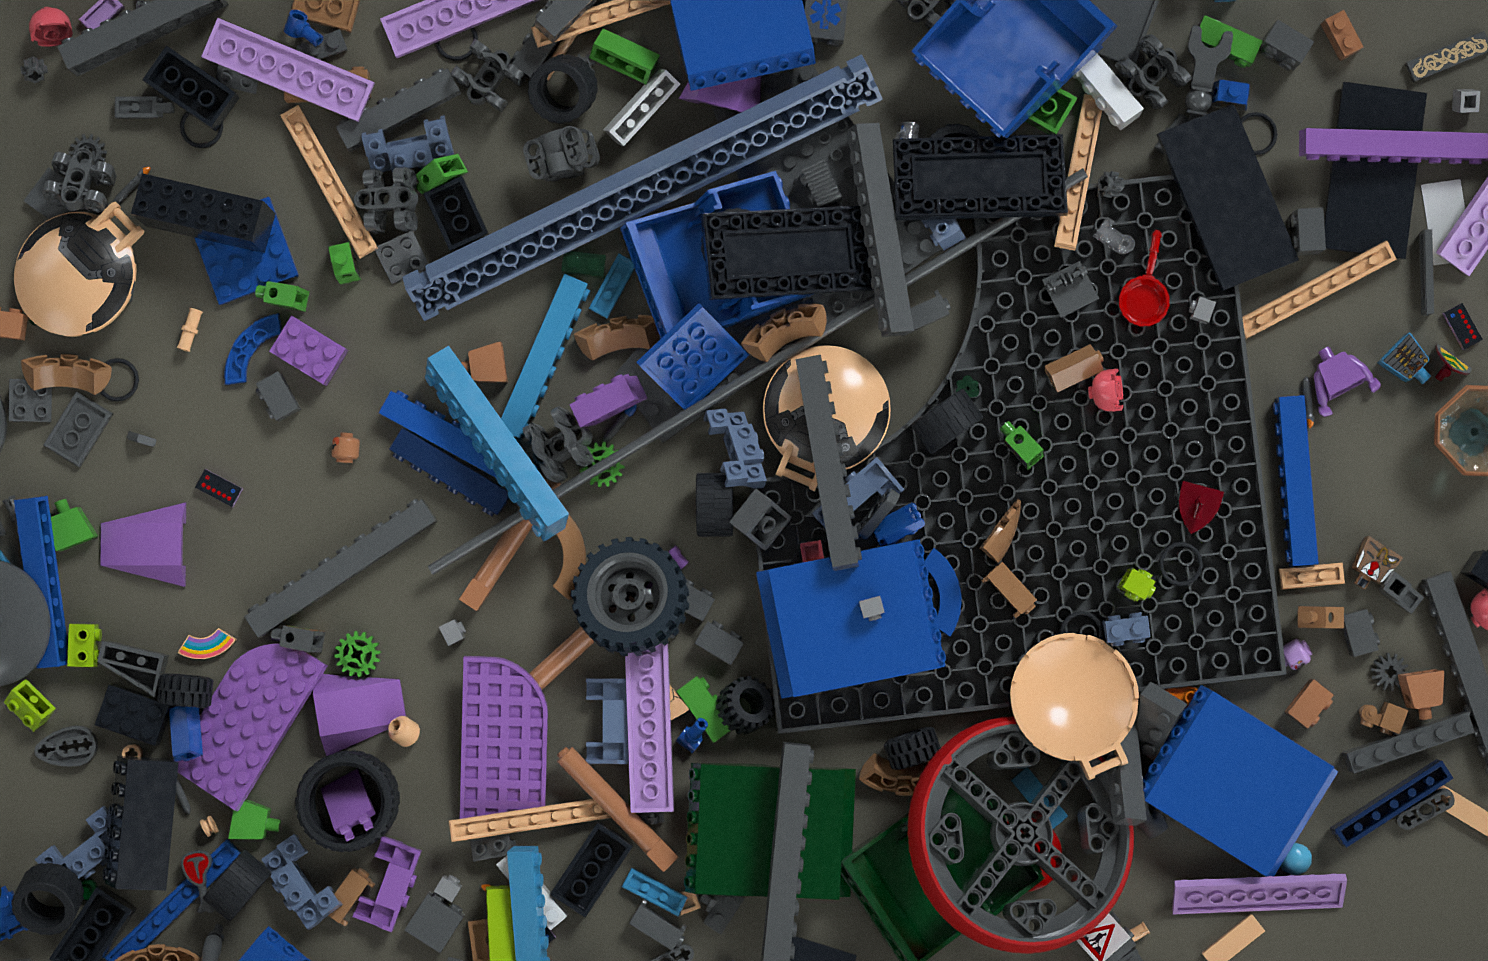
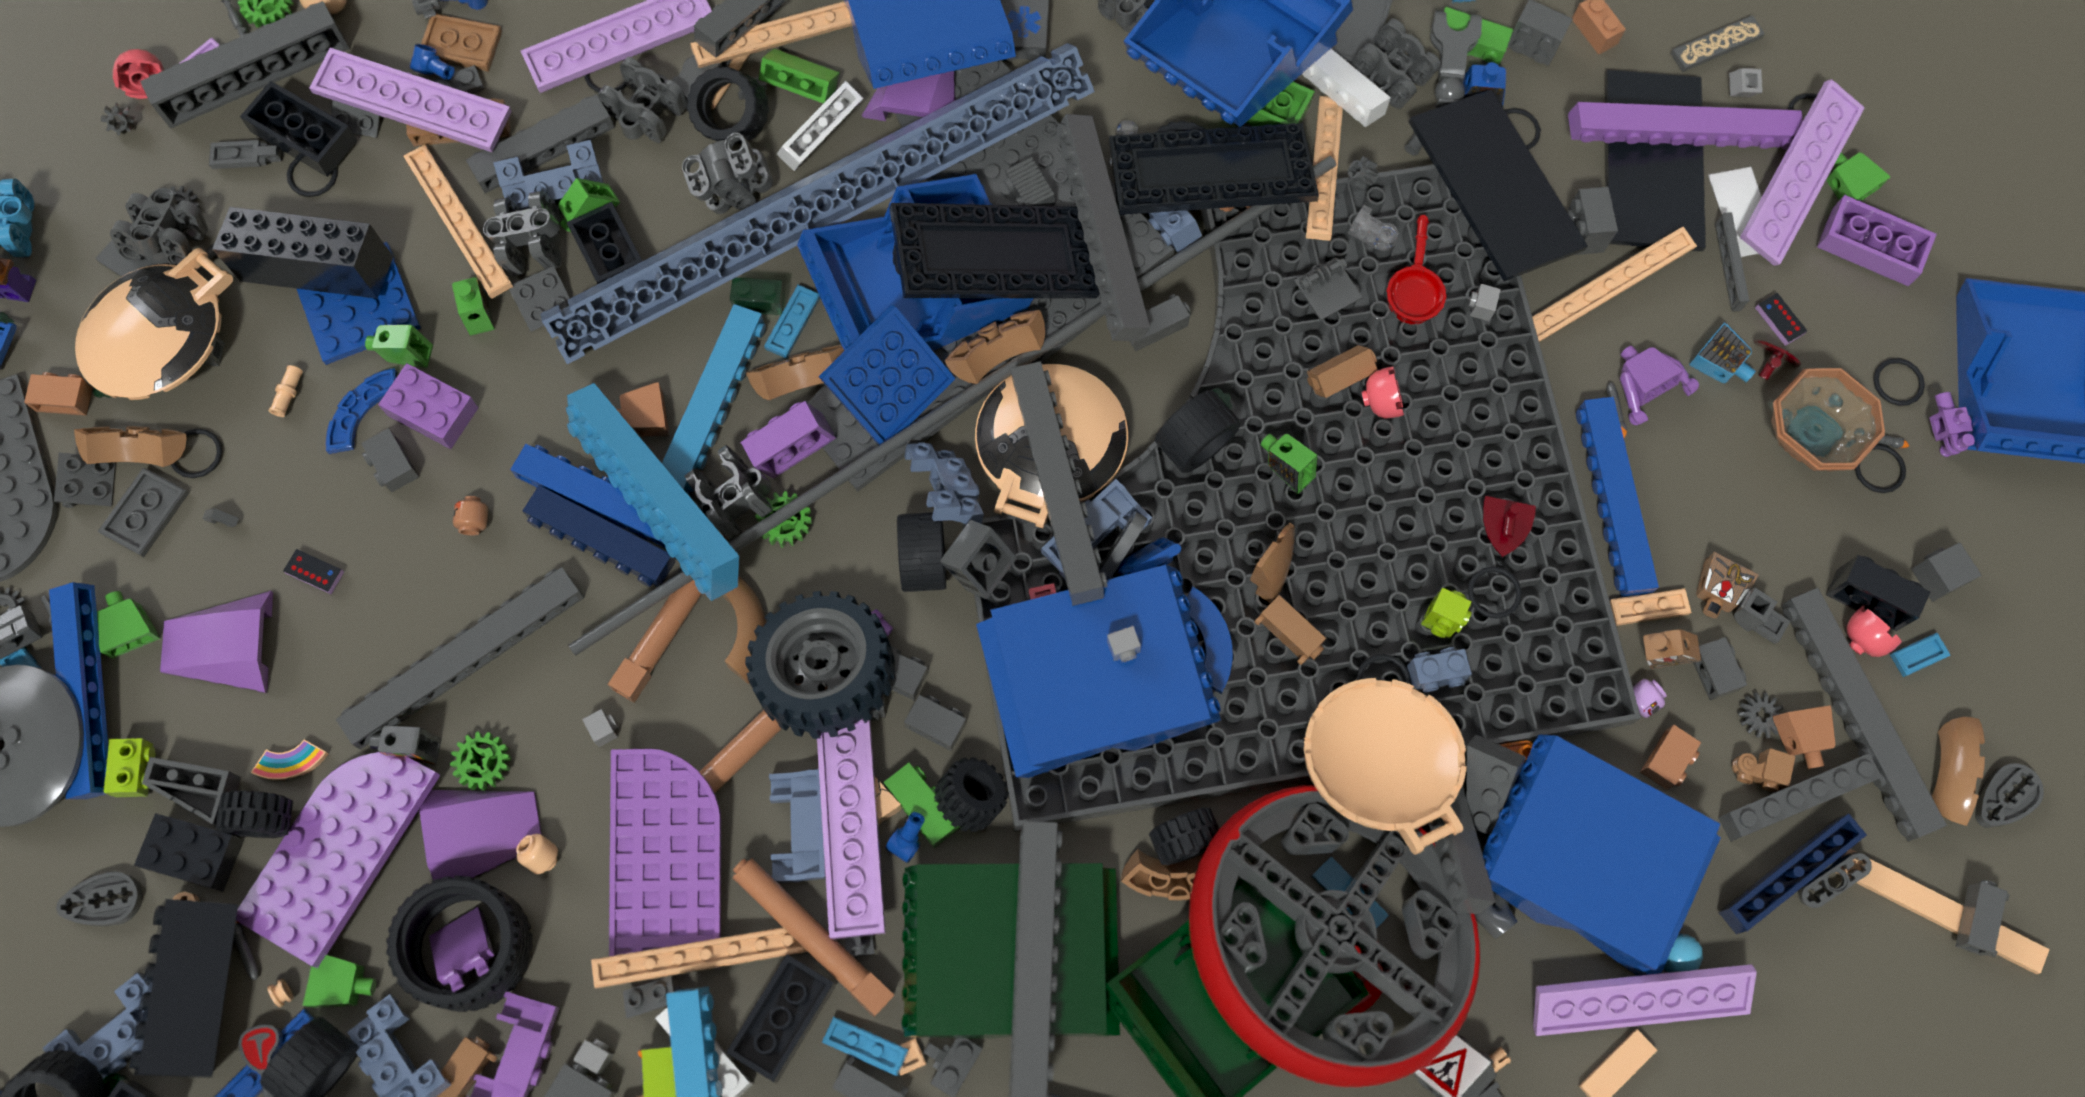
camera: 10 degrees left, 15 degrees down
lime brick [4,679,56,732] -> none
blue brick [169,706,203,761] -> none
dark grey piece [602,405,637,443] -> none

